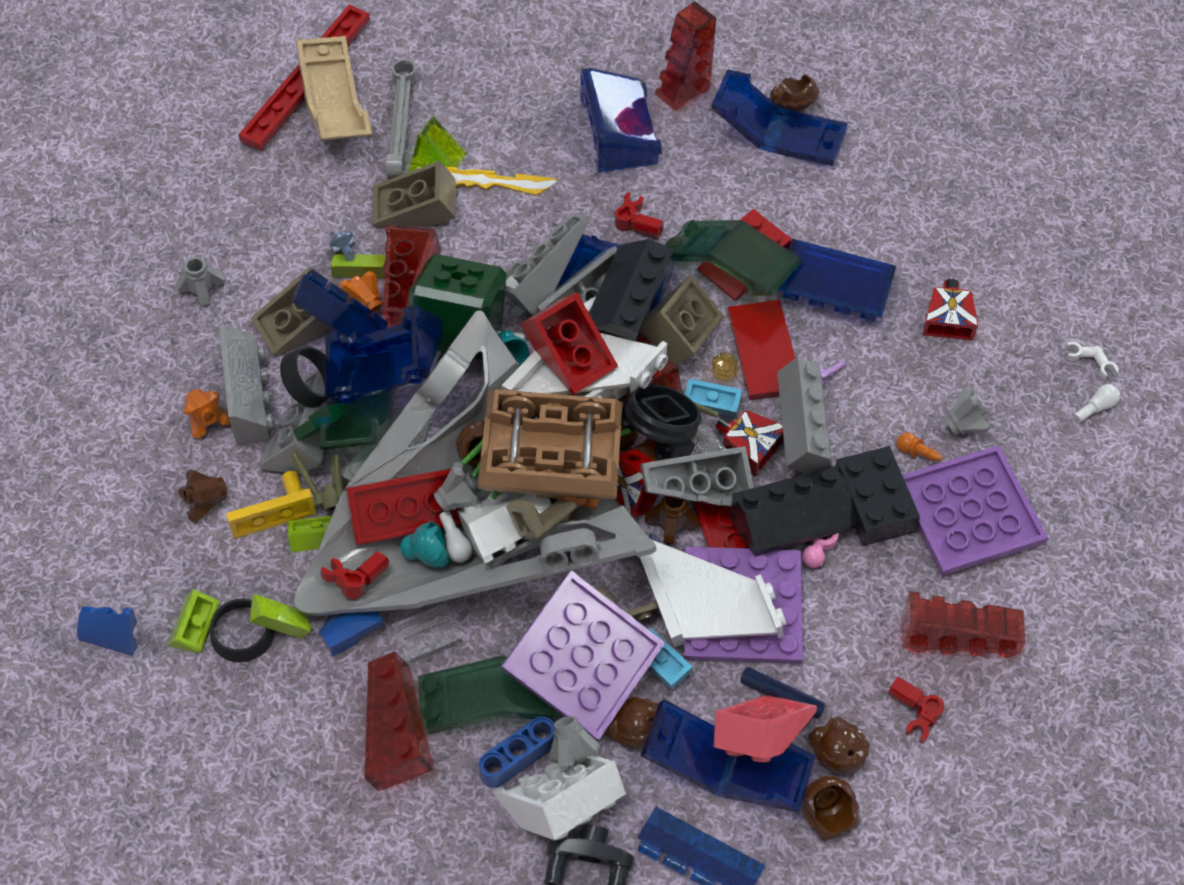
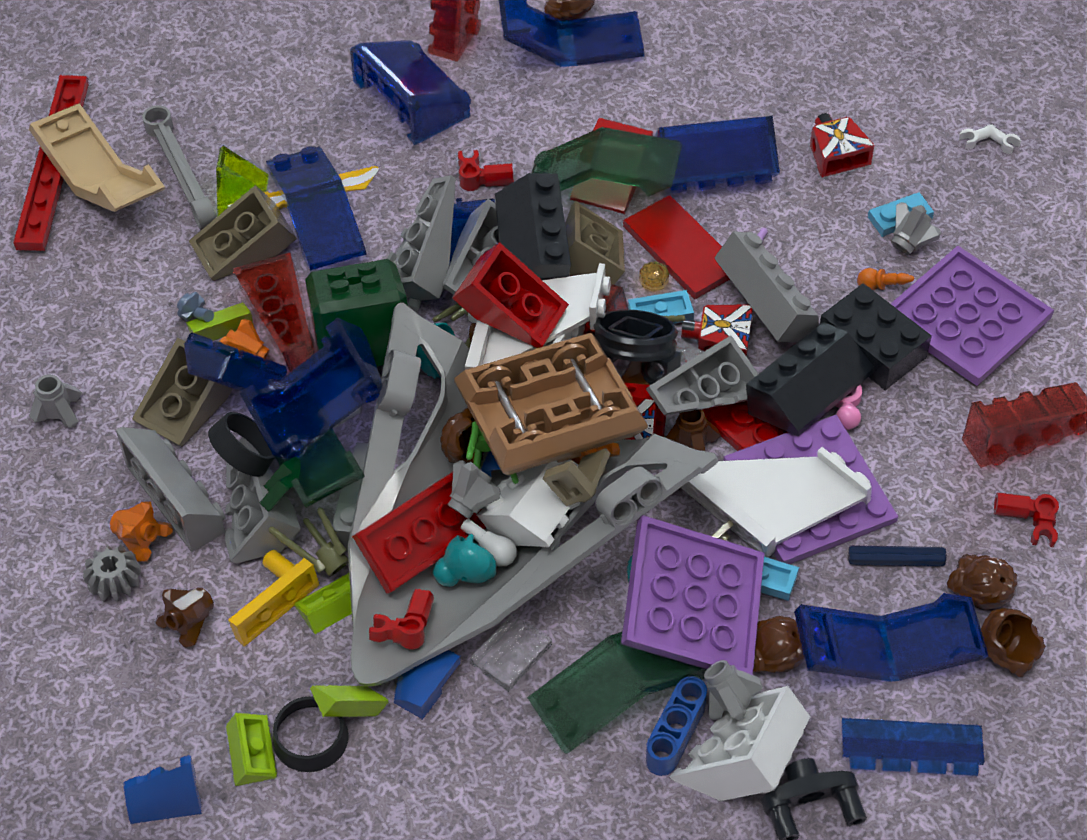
camera: 25 degrees left, 5 degrees down
clear red wedge [364,651,434,791] -> none
coral slope [714,695,817,762] -> none
white piece [1073,384,1120,423] -> none
none -> light grey gear [83,544,141,602]
none -> clear blue windscreen [266,146,367,271]
none -> medium azure plate [868,192,934,237]

